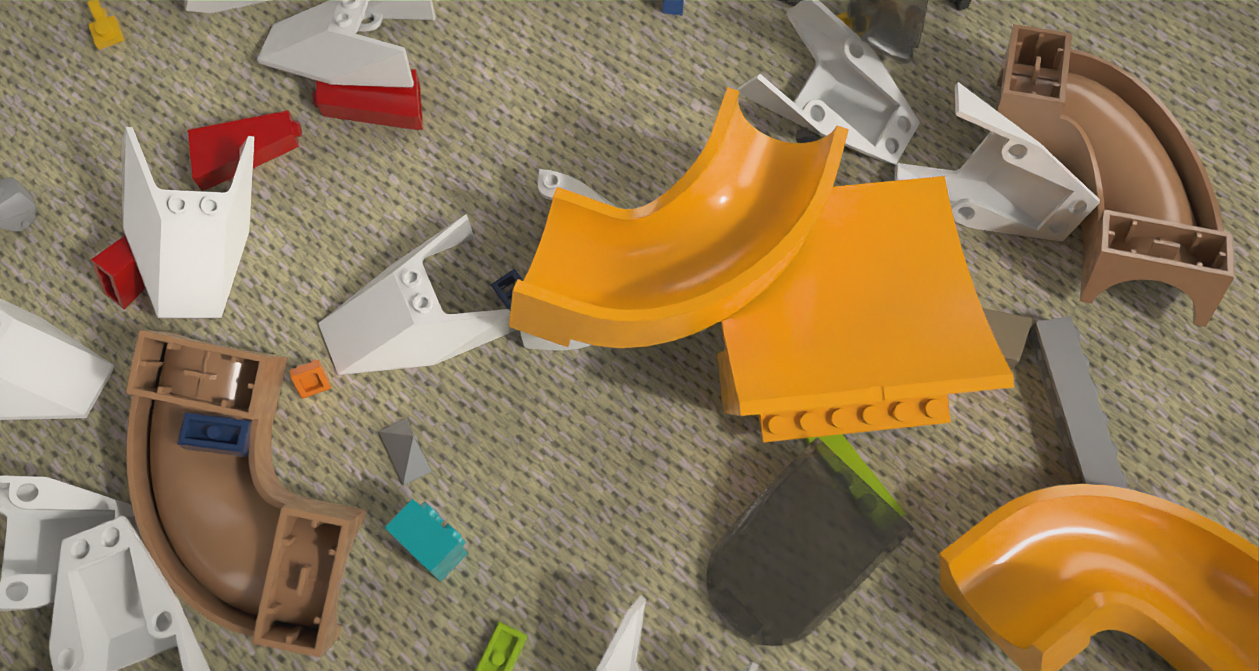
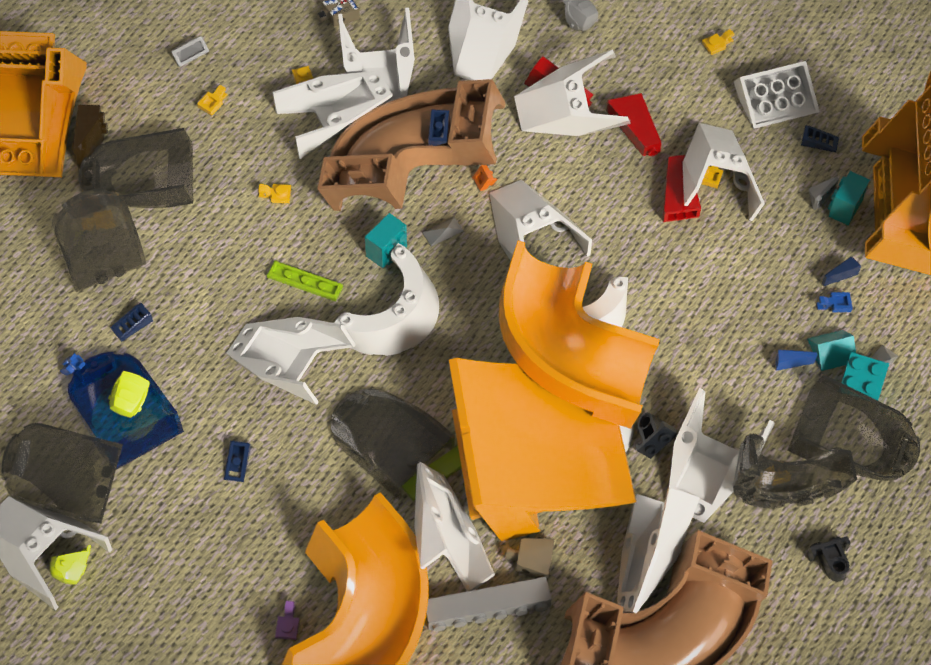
camera: 85 degrees right, 10 degrees down
none -> white windscreen [334,243,439,356]
none -> white windscreen [414,462,495,592]

